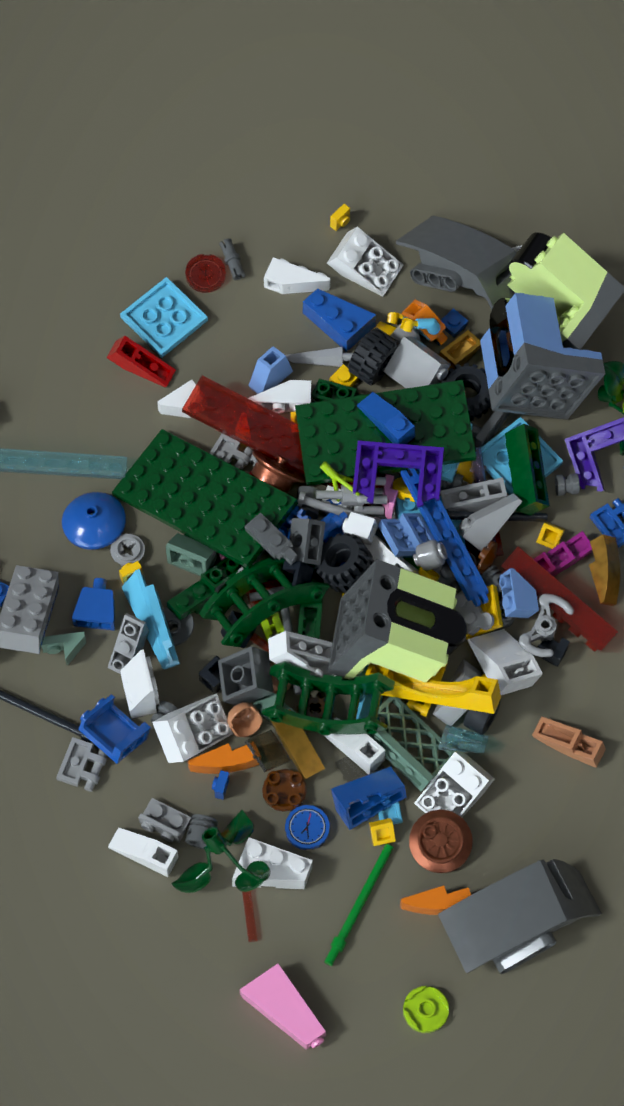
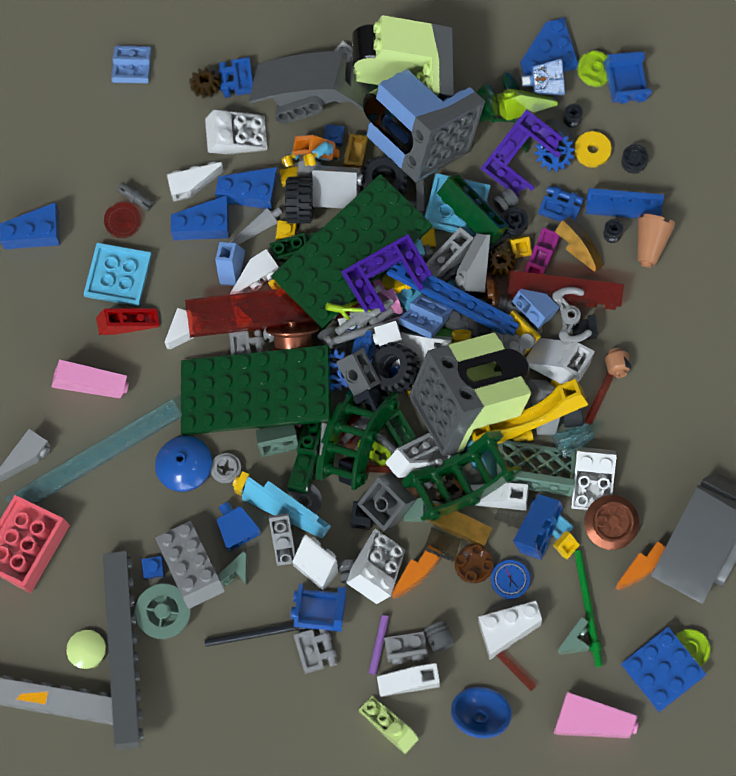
camera: 30 degrees left, 5 degrees up
dark green plant [171,810,271,893] -> none
blue plate [212,770,230,800] -> none
nougat hair [227,702,263,737] -> none
dark grey hinge [244,513,297,565] -> none
yellow plate [330,204,350,231] -> none
blue slope [357,392,415,444] -> none
light grey head [413,539,447,571] -> none
pin [469,447,487,483] -> none
nougat slope [532,717,606,768] -> none
none -> blue wedge [0,203,60,249]
none -> bright pink slope [51,359,129,398]
none -> medium blue slope [111,46,151,83]
none -> blue wedge [171,195,229,240]
none -> dark brown gear [189,67,221,99]
none -> blue plate [218,57,253,98]
none -> yellowish green slope [358,696,419,754]
none -> medium lavender bar [369,615,389,675]
none -> blue dish [451,687,512,738]
none -> dark brown gear [487,246,517,280]
none -> black wheel [502,207,528,237]
none -> sand green slope [558,617,590,655]
none -> clear red bar [584,372,614,426]
none -> nougat head [605,348,632,378]
none -> blue plate [621,627,707,712]

